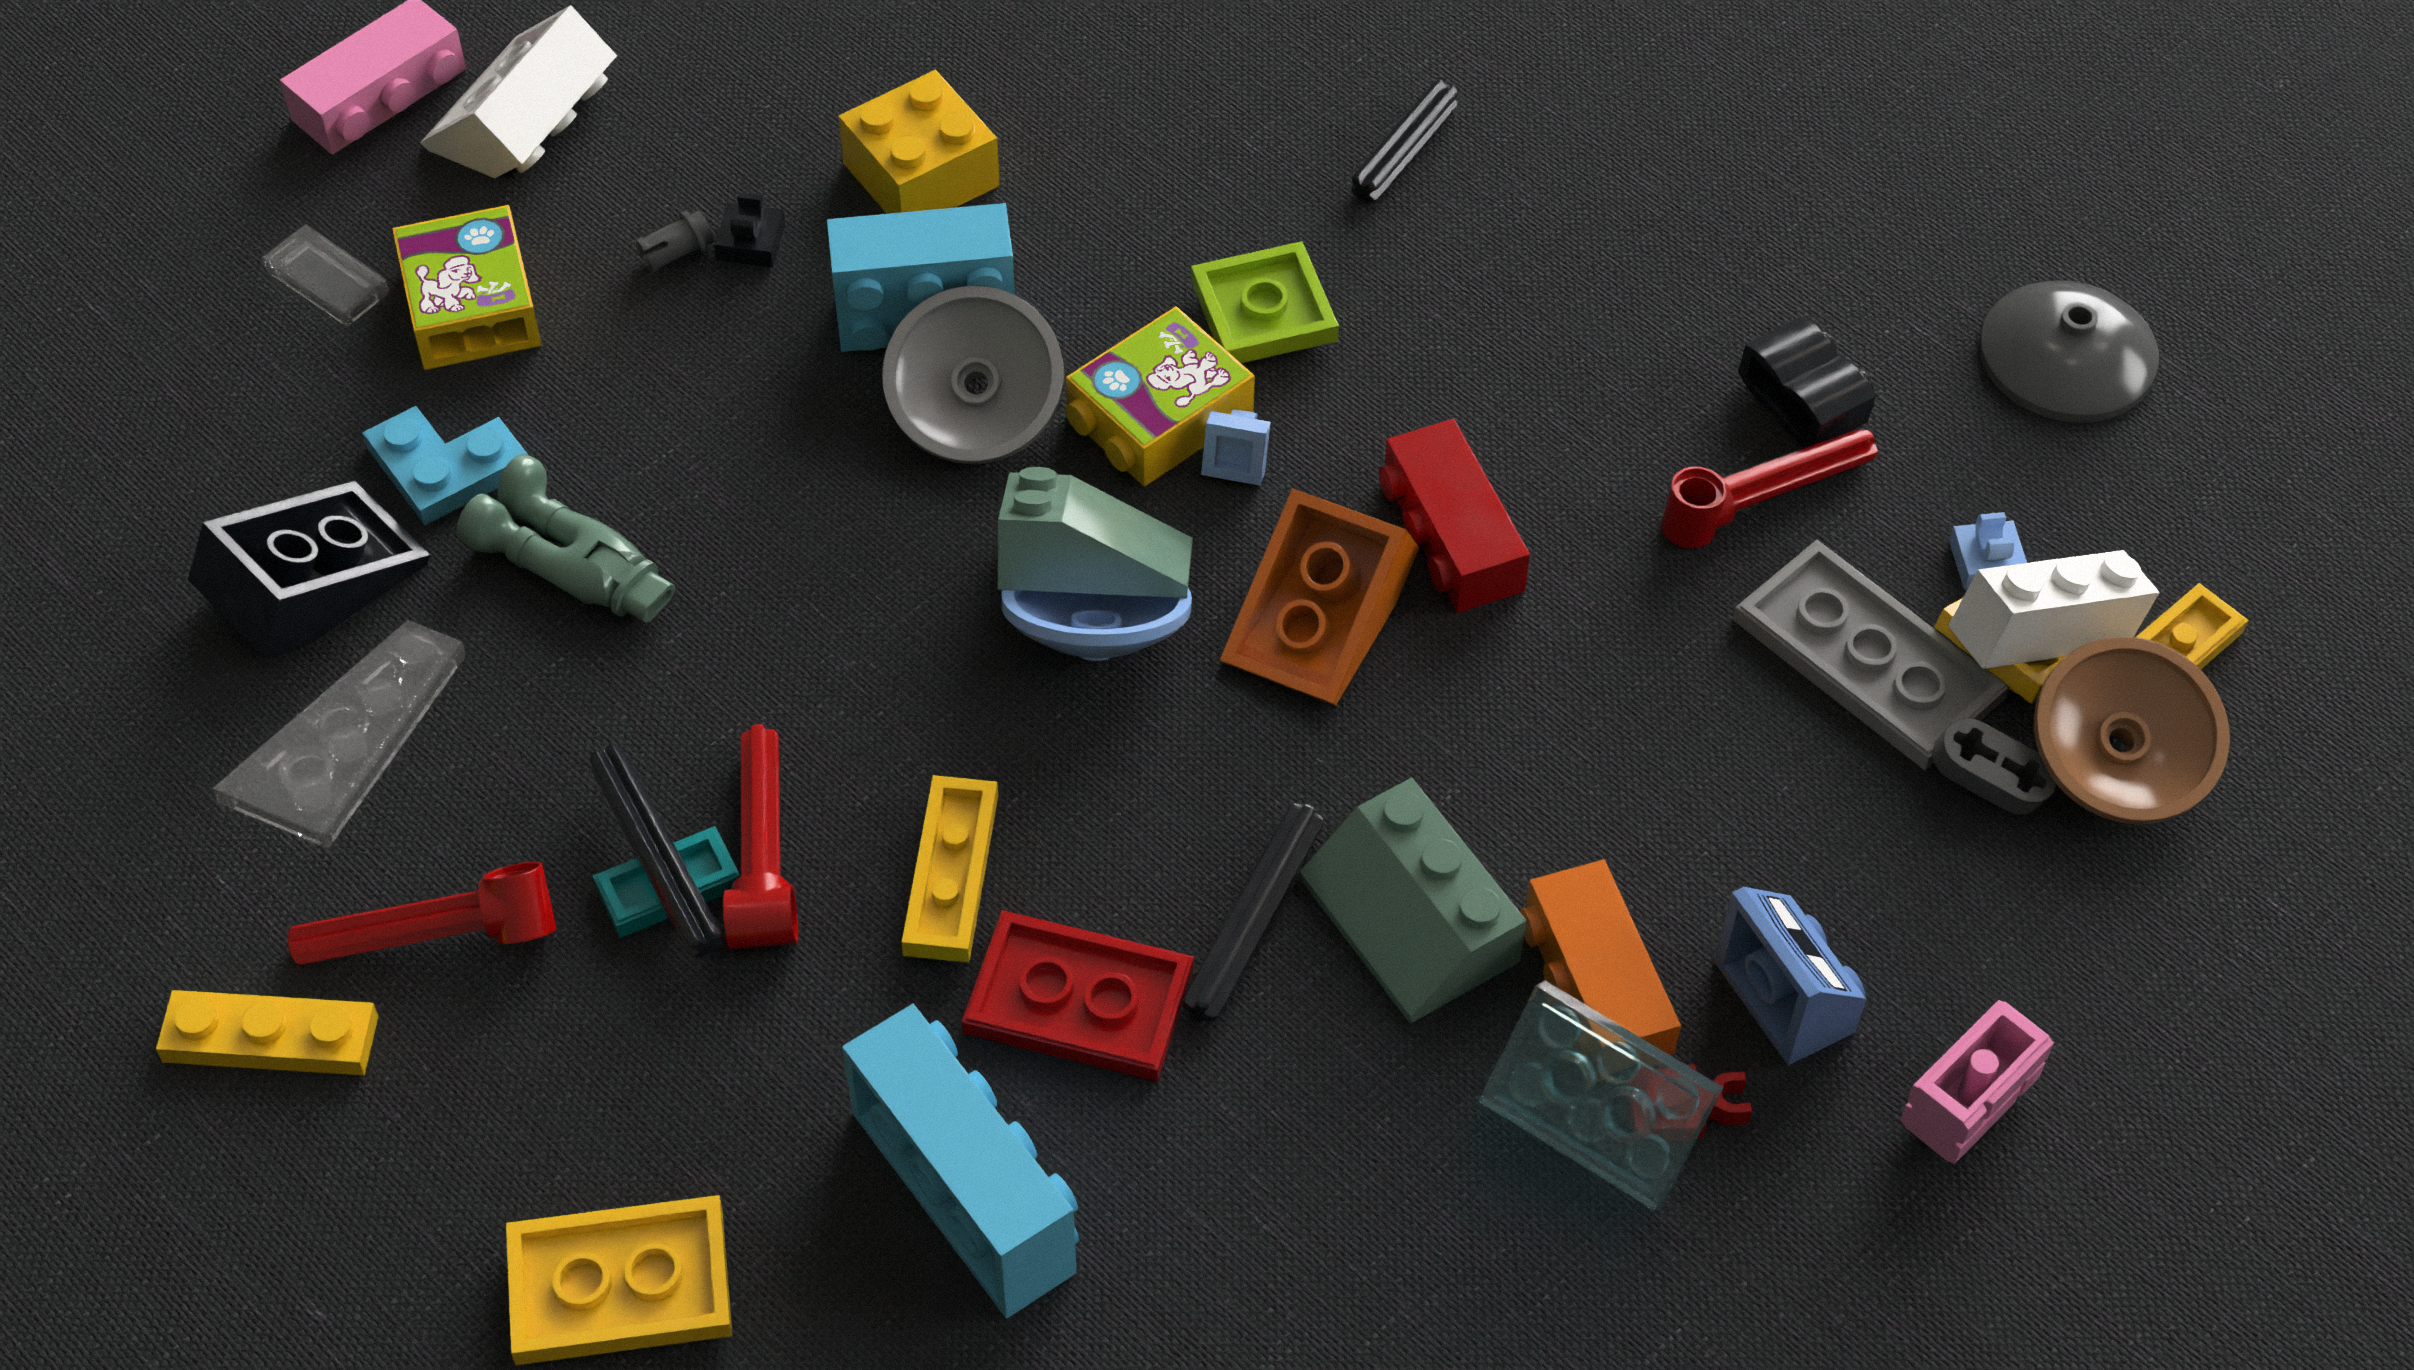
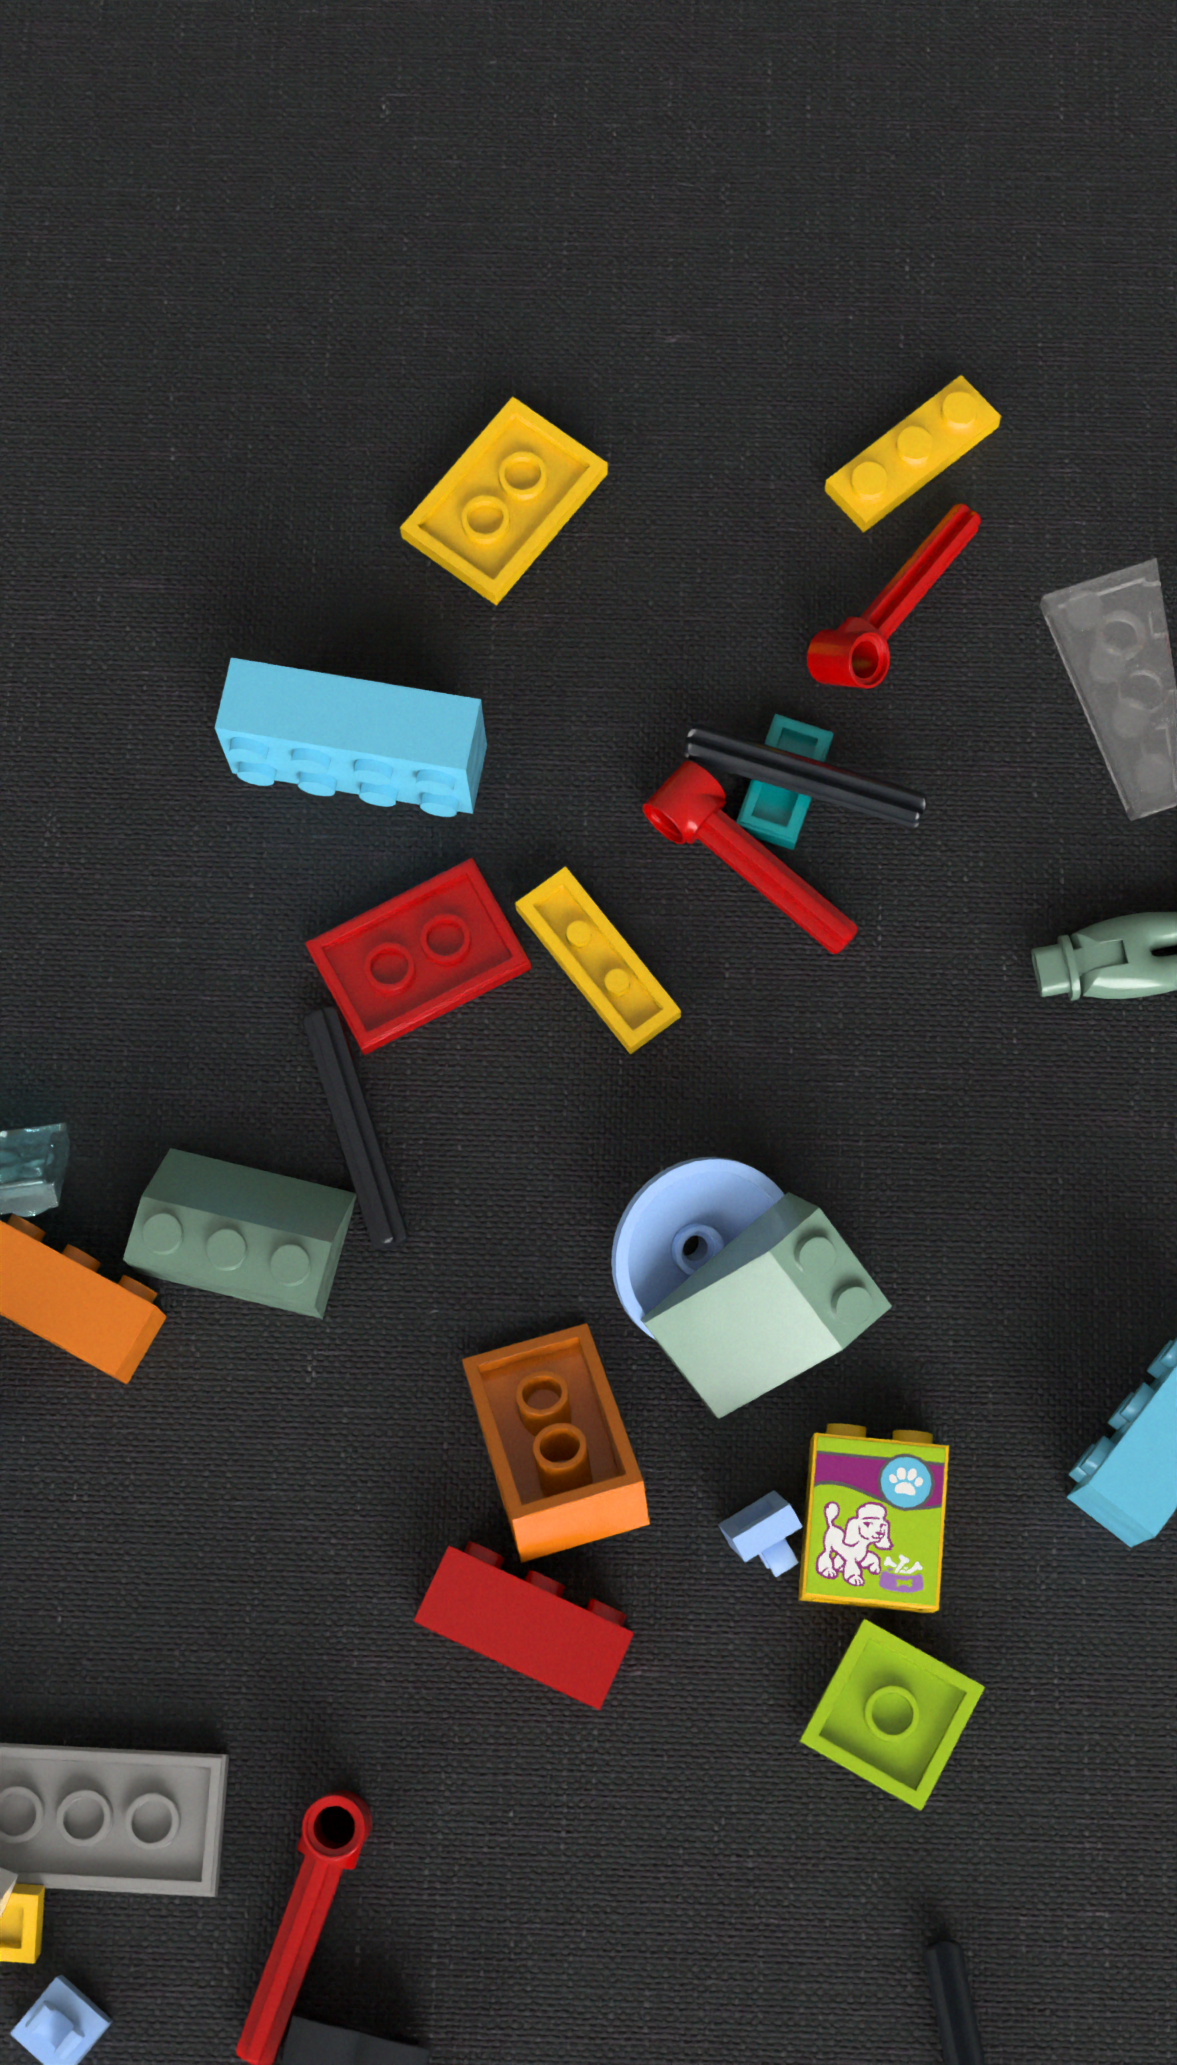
camera: 140 degrees right, 20 degrees up
light grey dish [882,286,1064,464] -> none

